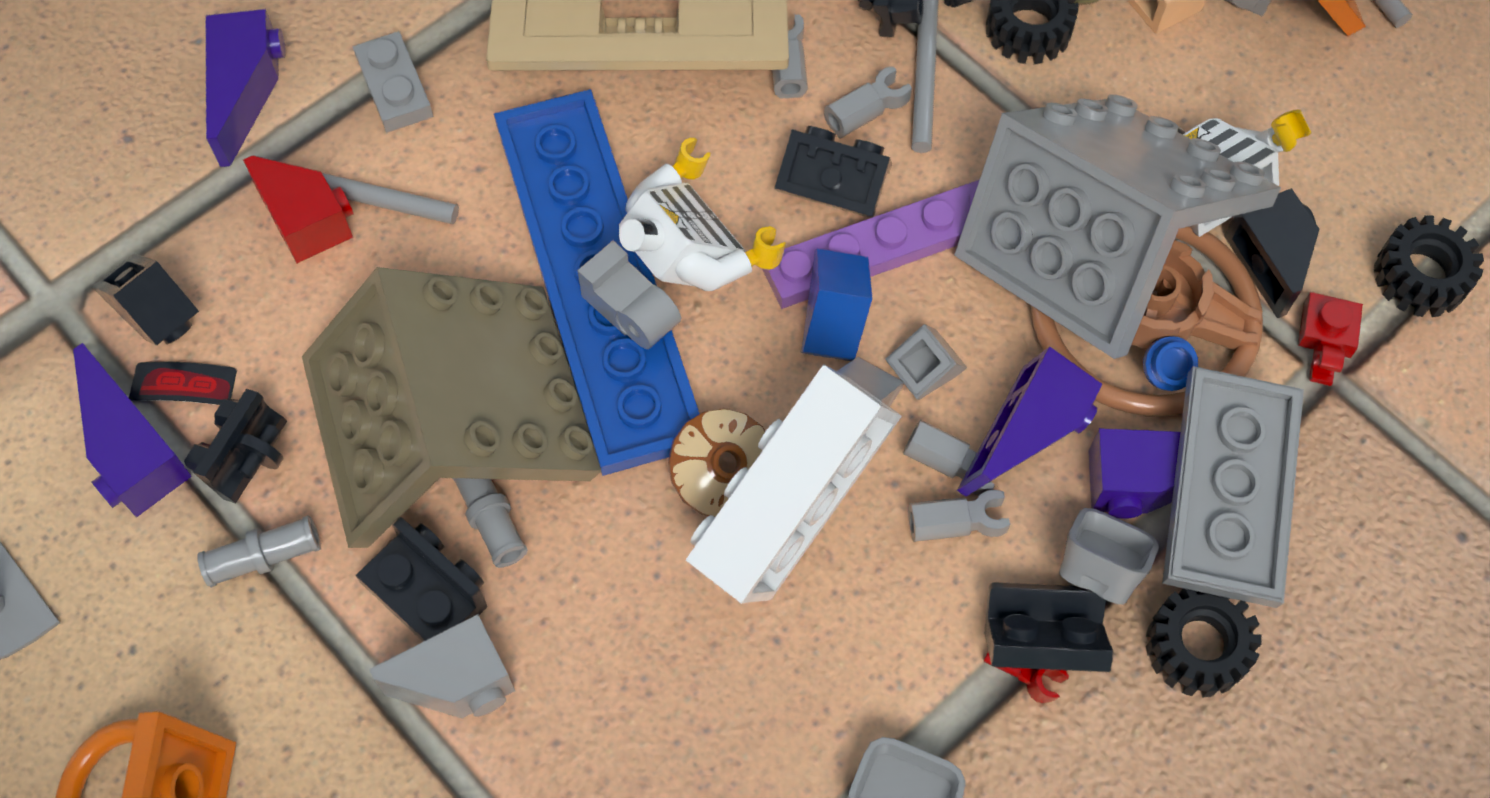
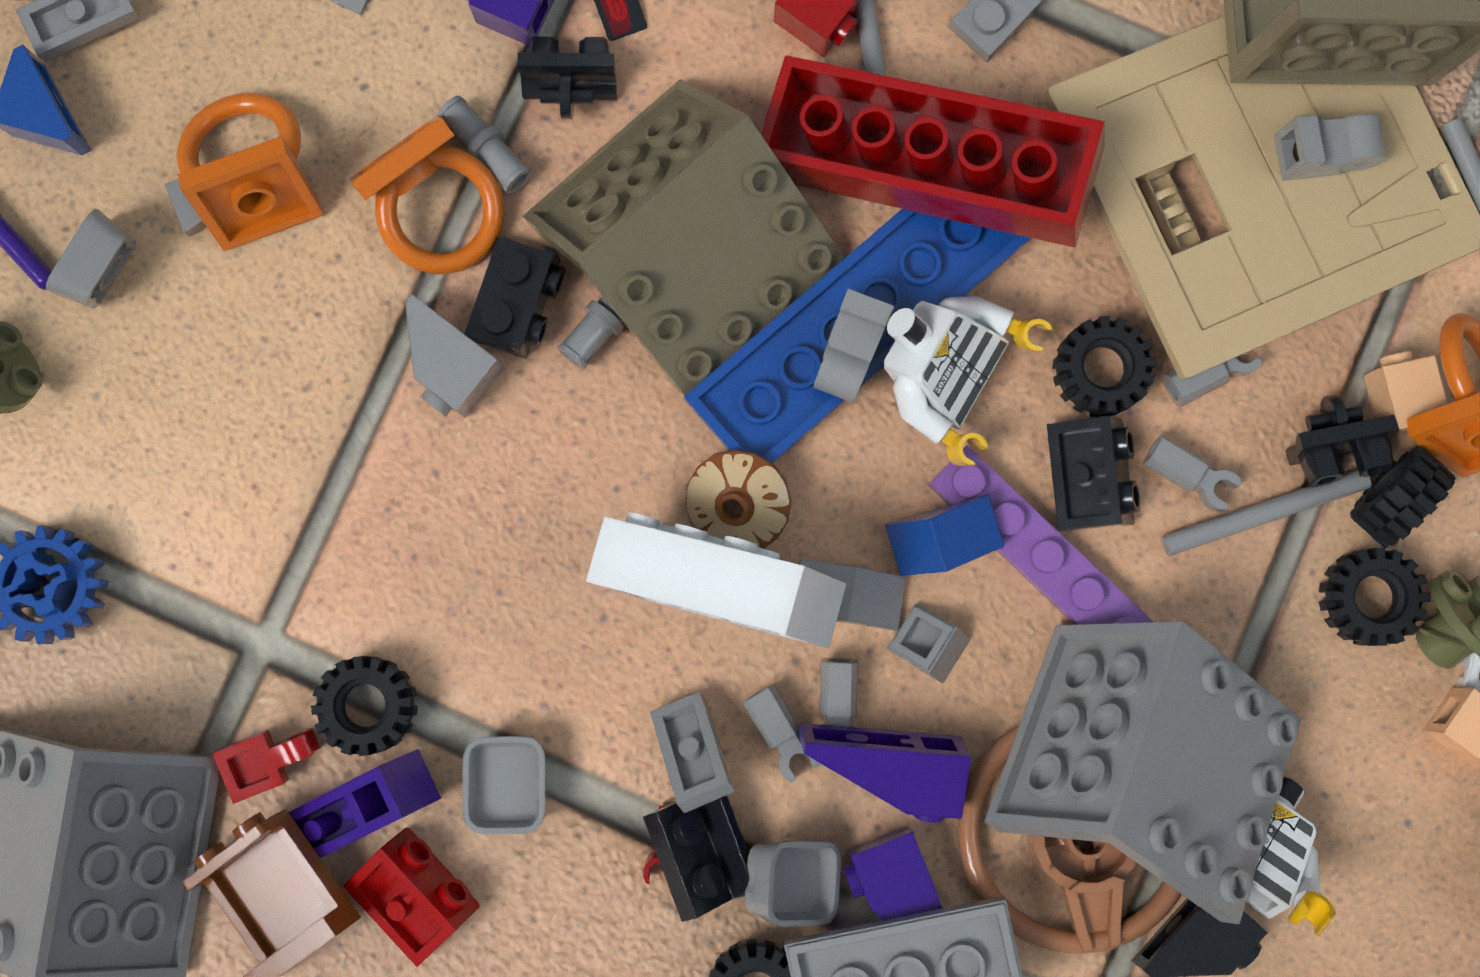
camera: 65 degrees right, 20 degrees up
blue plate [1143,337,1198,391] -> none
none -> orange tile [350,117,504,274]
none -> light grey plate [650,691,735,813]
none -> red brick [761,55,1105,248]
none -> black tyre [1052,316,1157,417]

